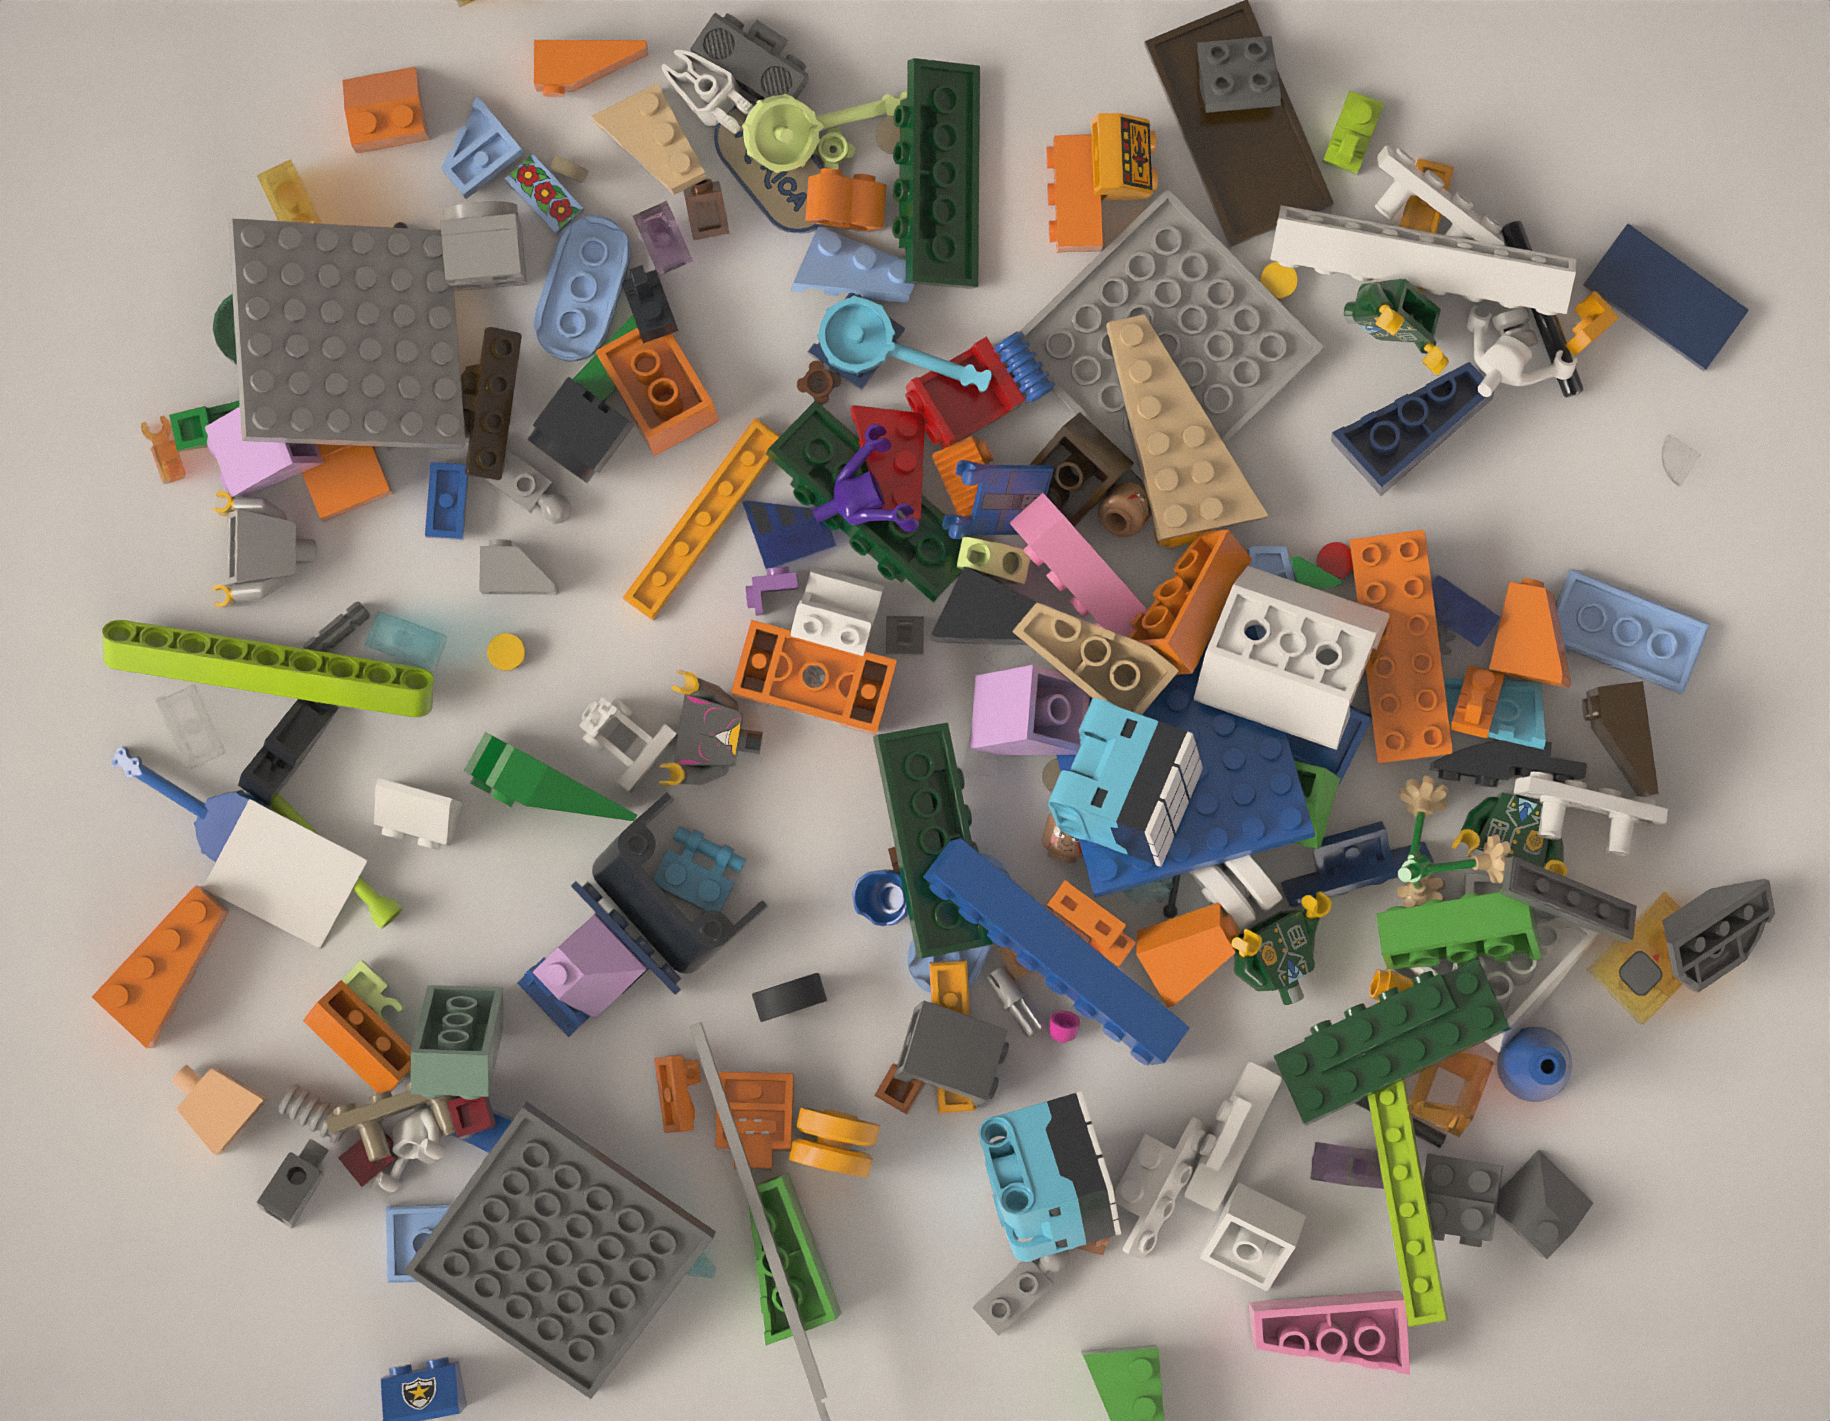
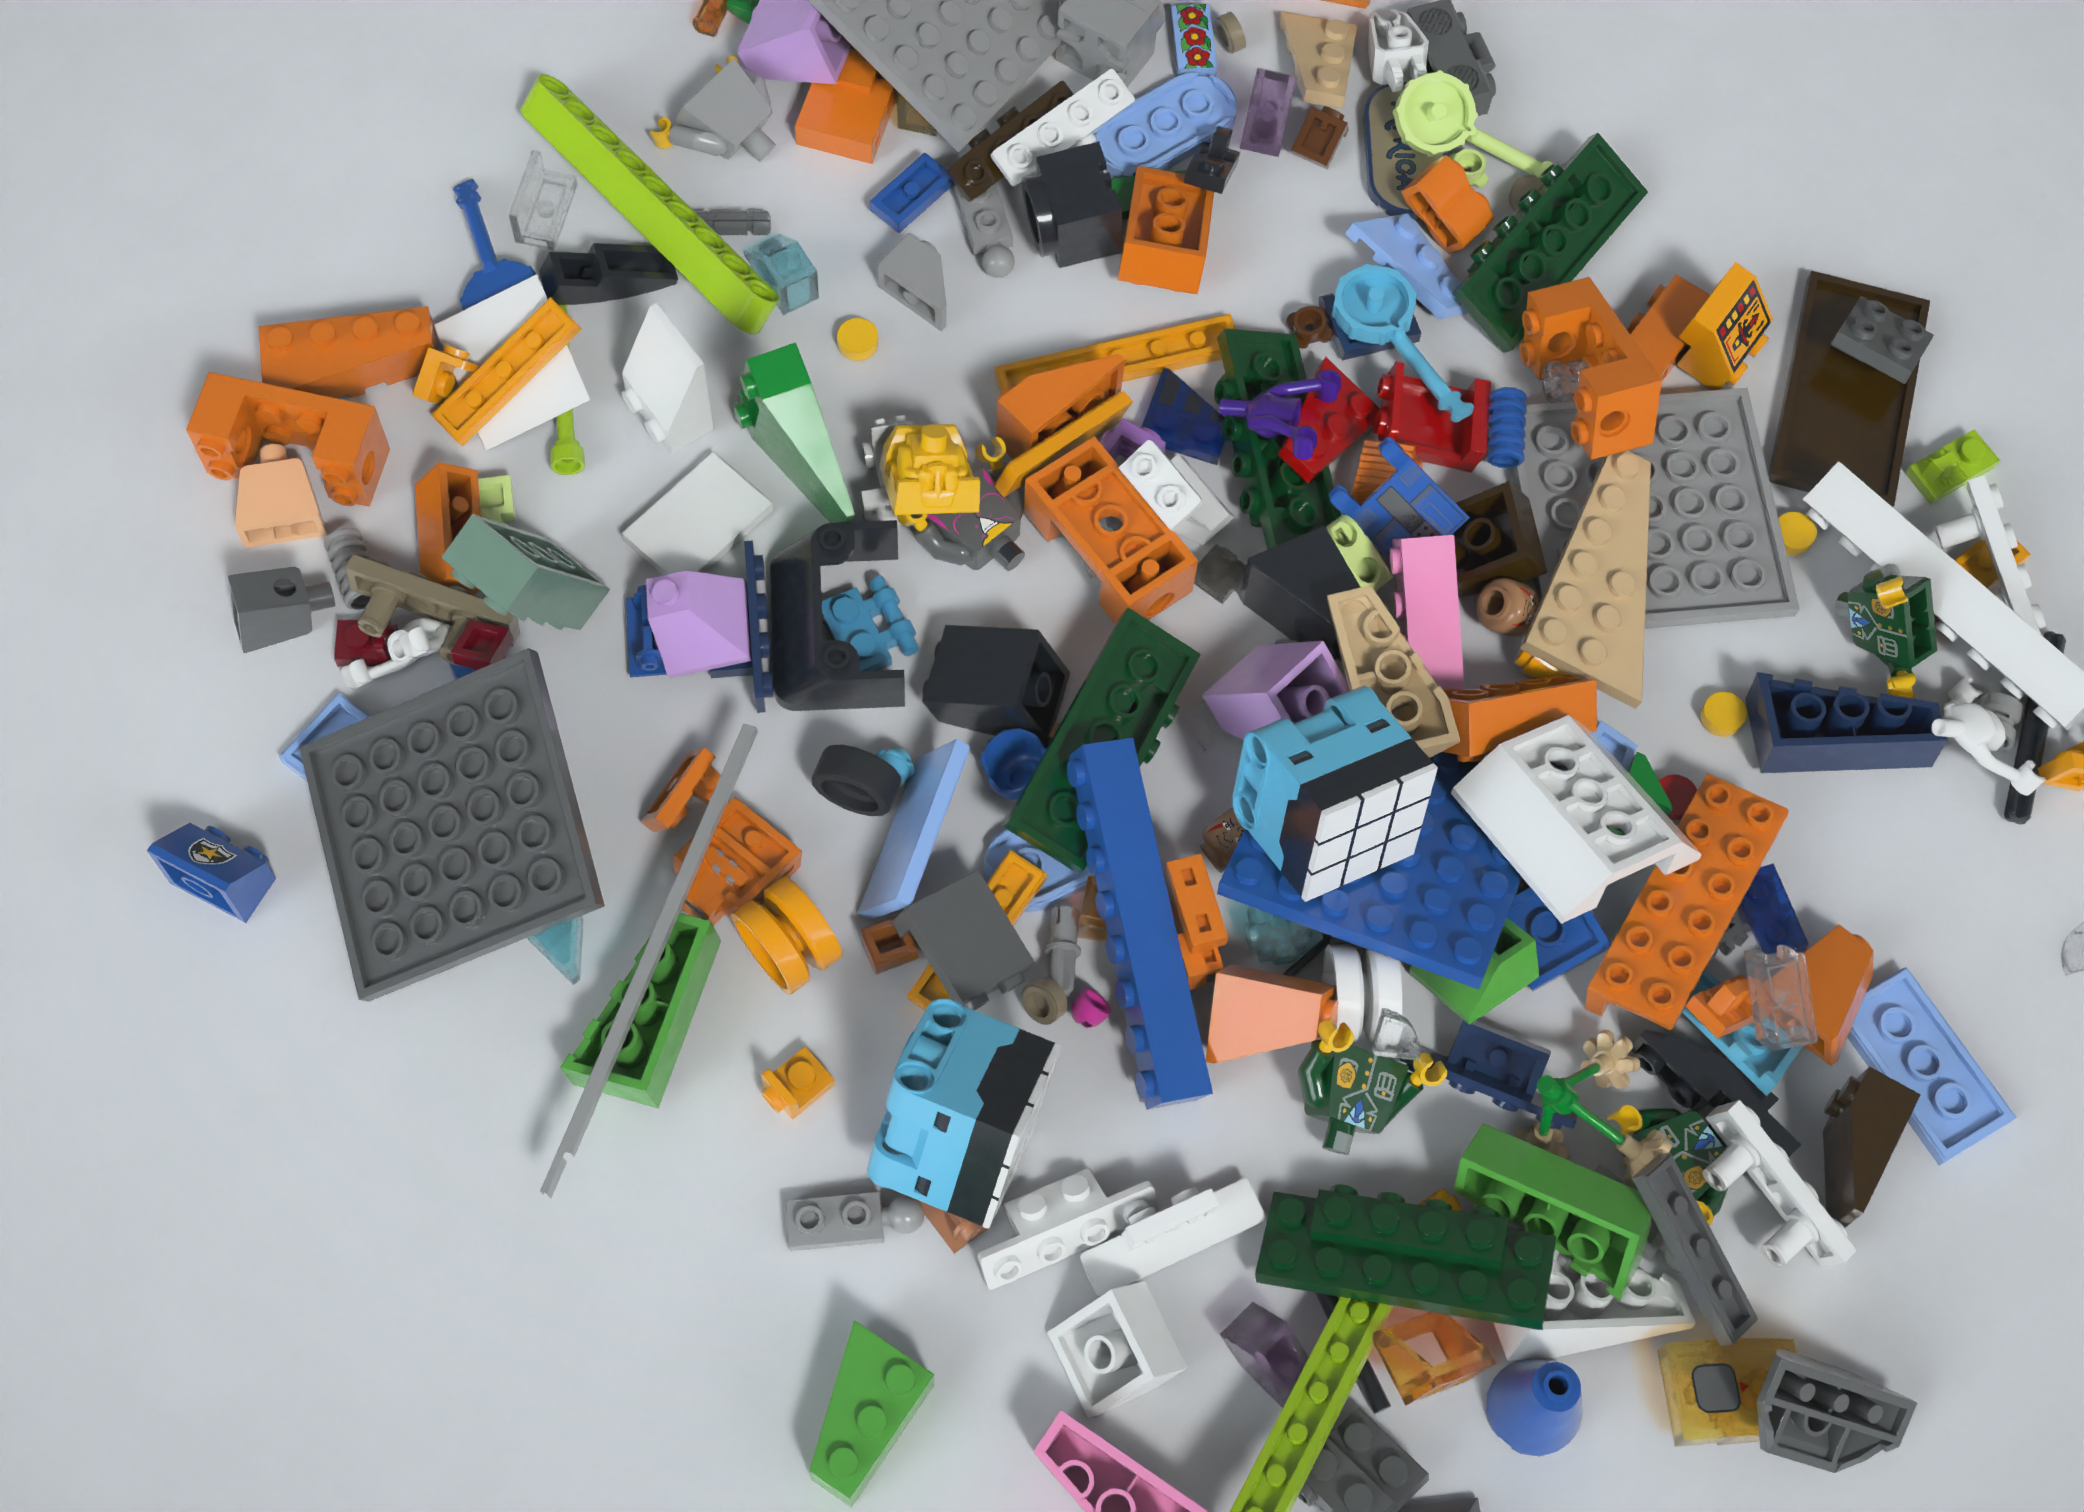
camera: 40 degrees right, 20 degrees down
none -> orange plate [186,372,390,507]
none -> light orange bracket [412,344,480,404]
none -> light orange tile [431,297,582,447]
none -> white tile [622,452,774,575]
none -> light orange bracket [761,1046,835,1120]
none -> light blue tile [858,739,970,920]
none -> medium azure plate [876,747,915,787]
none -> yellow brick [879,424,980,515]
none -> black slope [922,625,1070,749]
none -> white bracket [991,69,1135,187]
none -> light orange tile [994,391,1133,497]
none -> orange slope [996,354,1125,460]
none -> dark tan tile [1021,976,1067,1025]
none -> clear tile [1372,1008,1420,1060]
none -> orange plate [1519,277,1662,460]
none -> clear wheel [1542,360,1589,403]
none -> yellow tile [1700,692,1747,737]
none -> clear hinge [1744,945,1818,1051]

